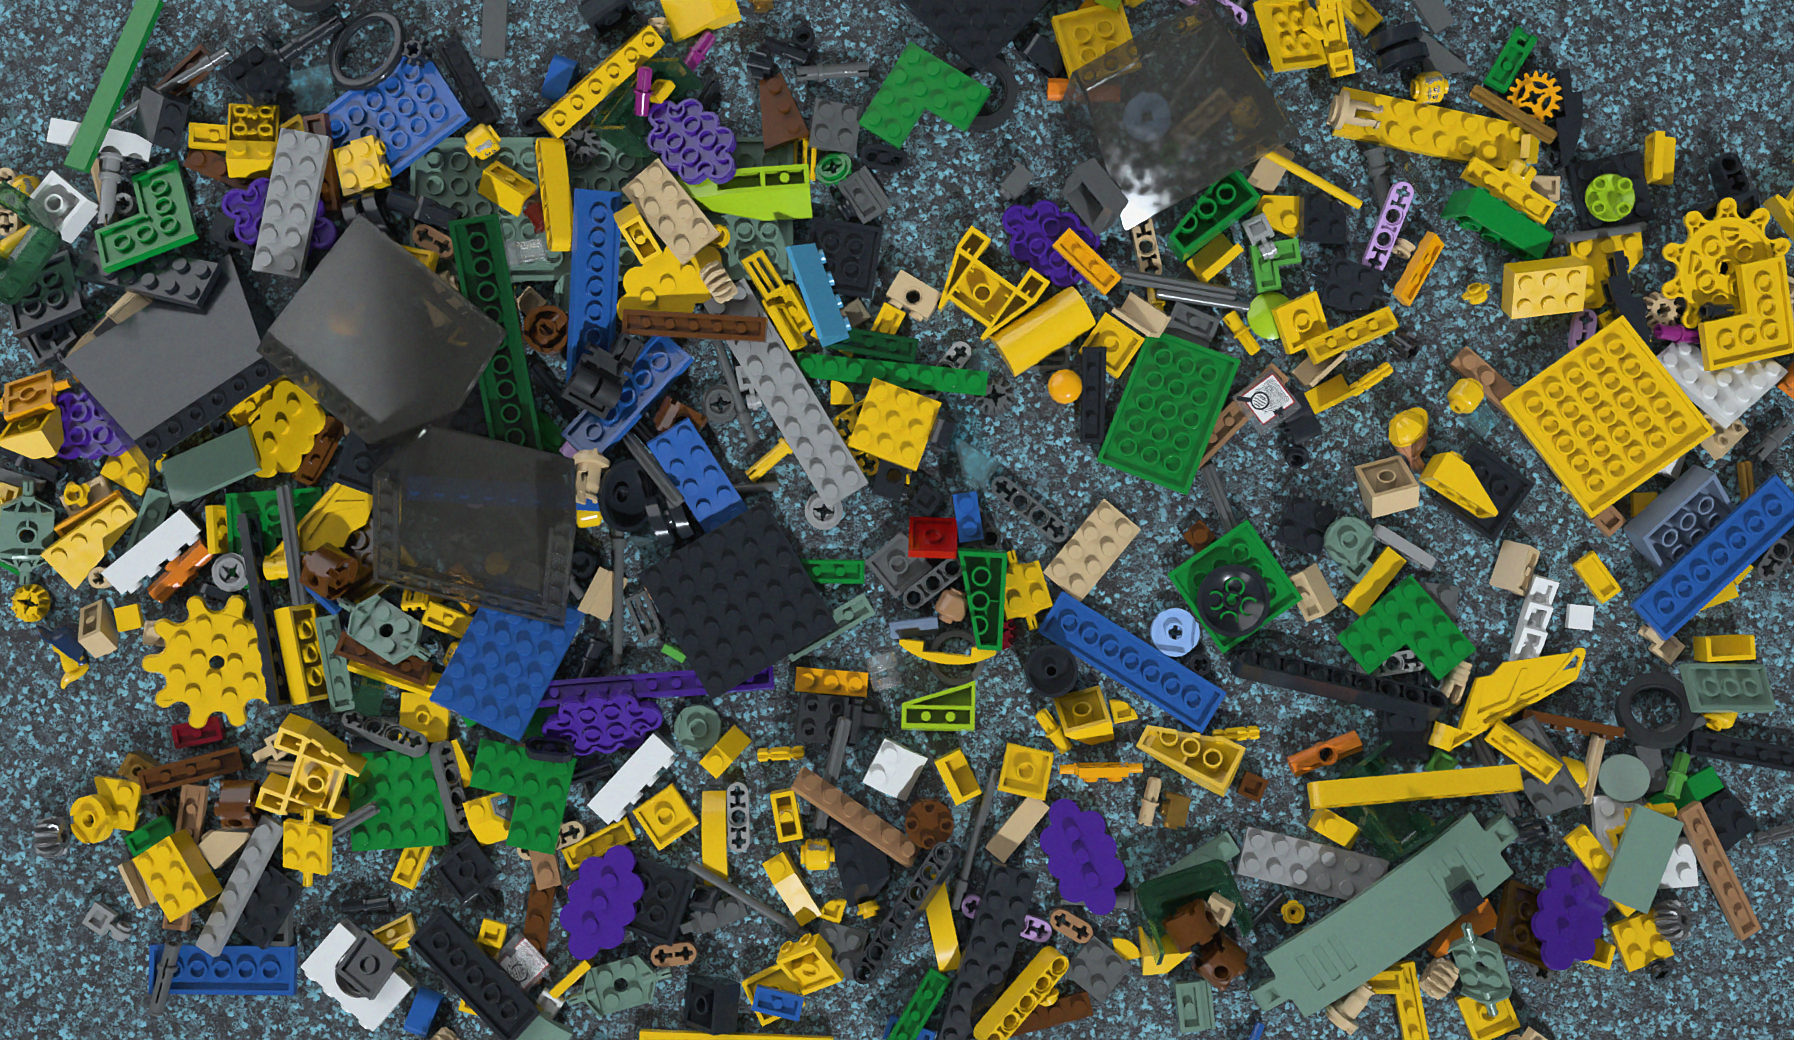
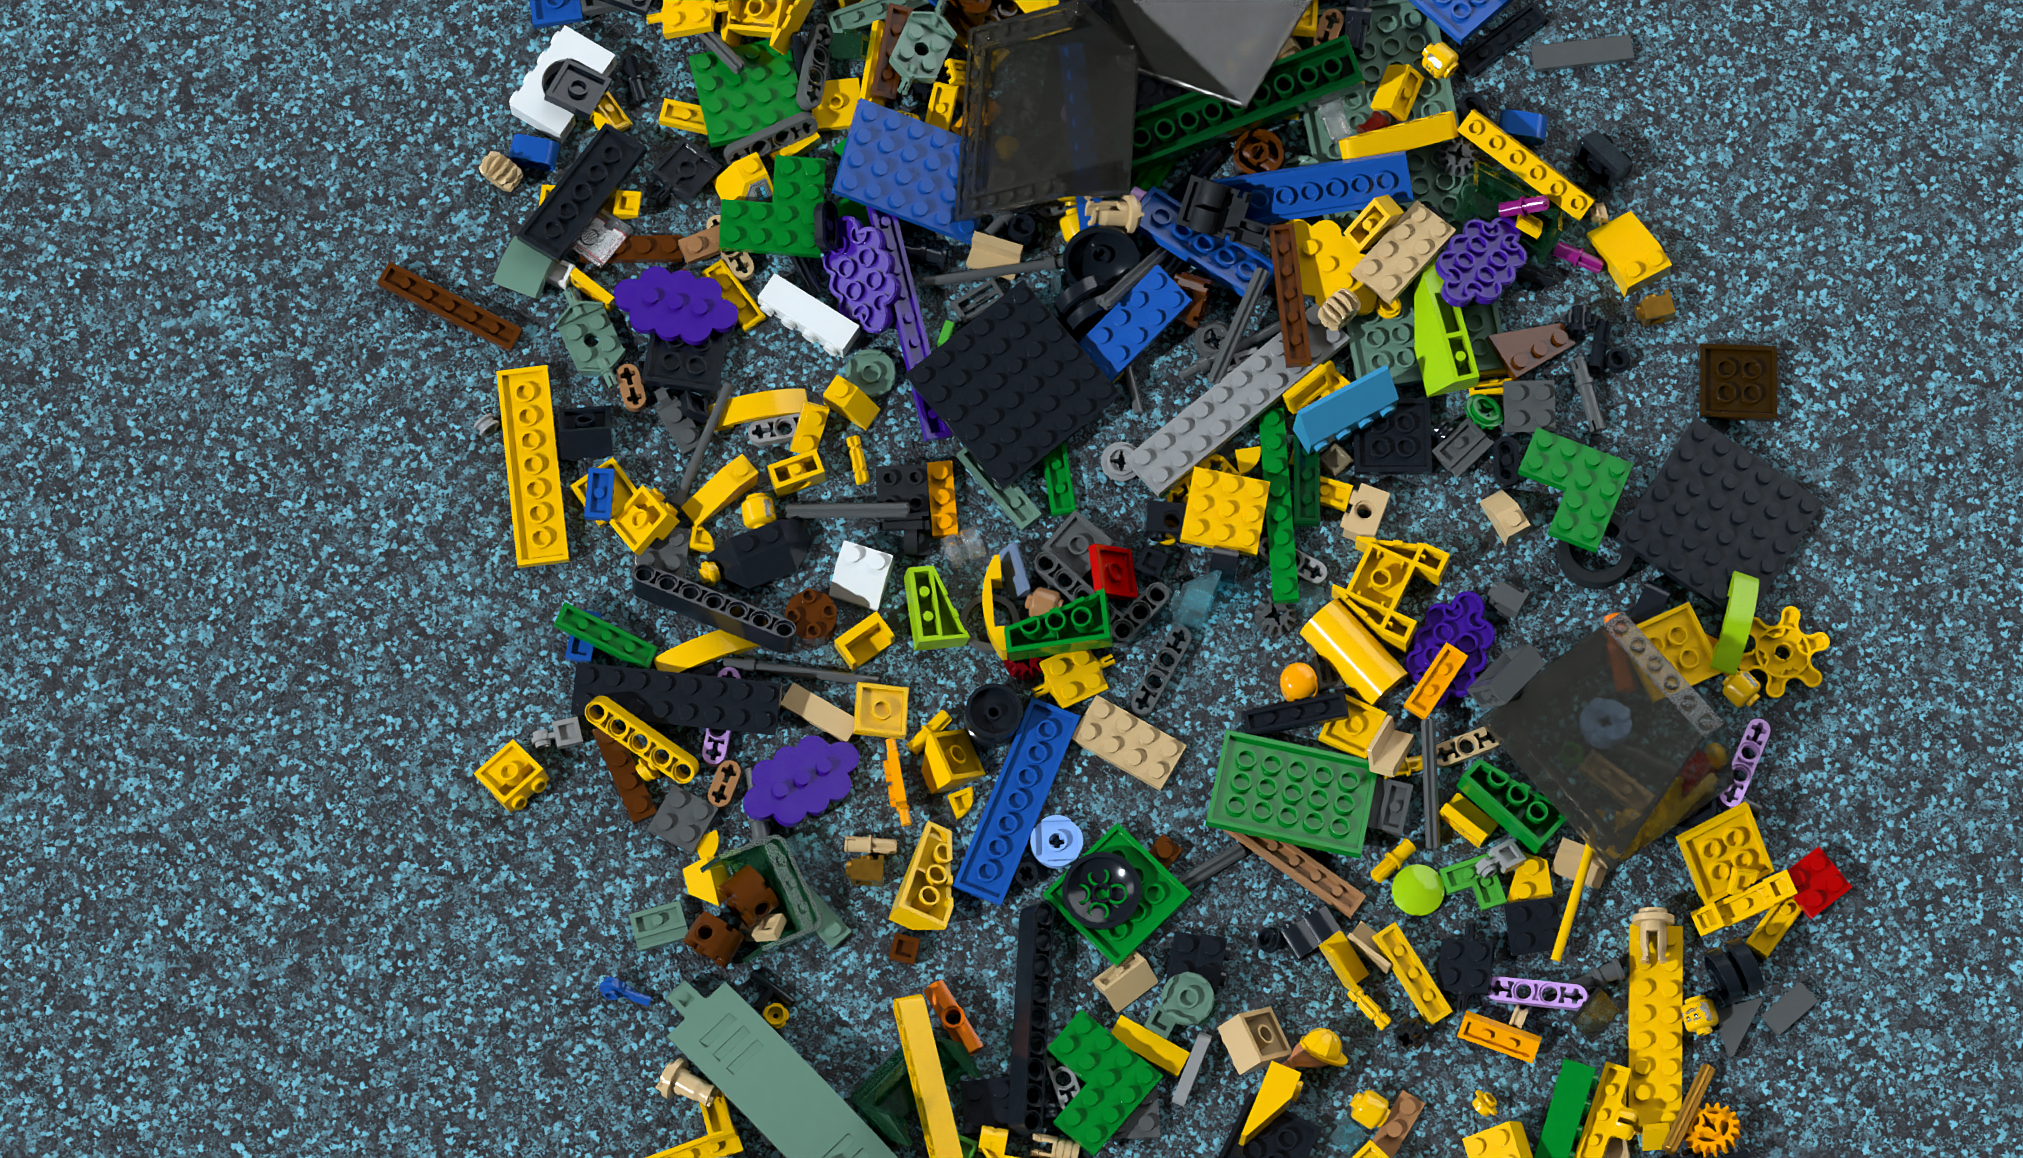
camera: 75 degrees right, 15 degrees down
tan plate [517,286,549,315] -> none
yellow plate [632,783,700,851] -> none
yellow tile [741,249,787,303] -> none
yellow pin [745,437,793,483] -> none
medium nougat plate [790,766,921,868] -> none
blue plate [952,491,984,543] -> none
dark grey bar [1155,288,1250,312] -> none
yellow axle [1212,726,1260,741] -> none
tile [1232,369,1301,437] -> none
light grey plate [1236,825,1389,900] -> none
yellow plate [1271,291,1329,355] -> none
yellow slope [1307,808,1362,850] -> none
green plate [1482,25,1538,95] -> none
none -> yellow plate [790,400,830,454]
none -> dark grey axle [1207,267,1269,385]
none -> tan slope [1479,490,1530,546]

